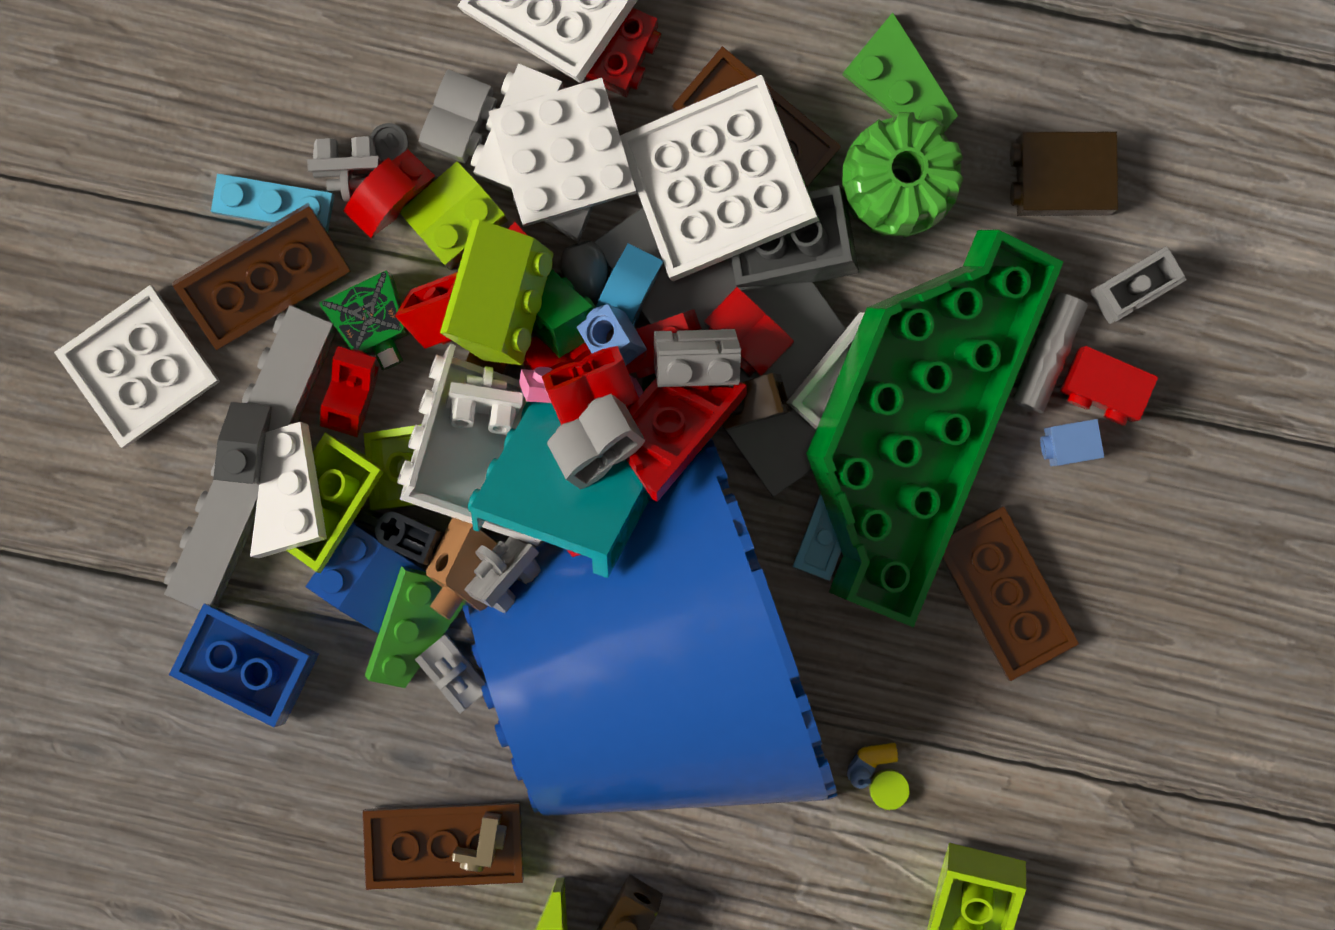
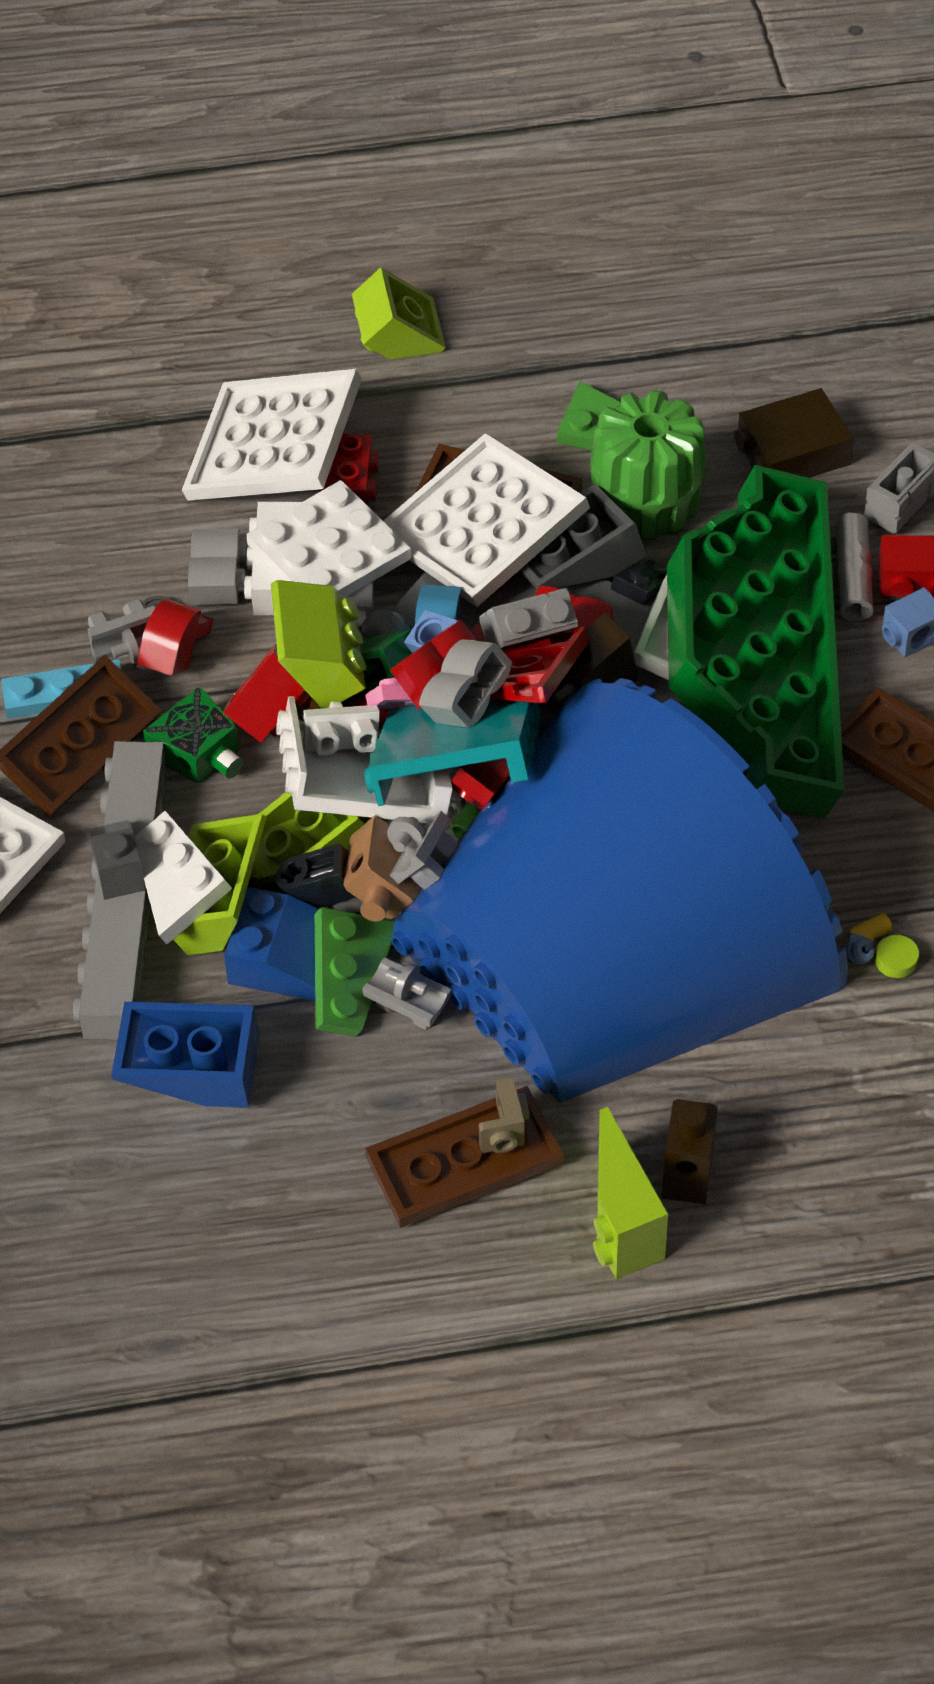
camera: 25 degrees left, 35 degrees down
red brick [320,346,379,437] -> none
lime slope [400,161,508,271] -> none
none -> black plate [611,560,667,606]

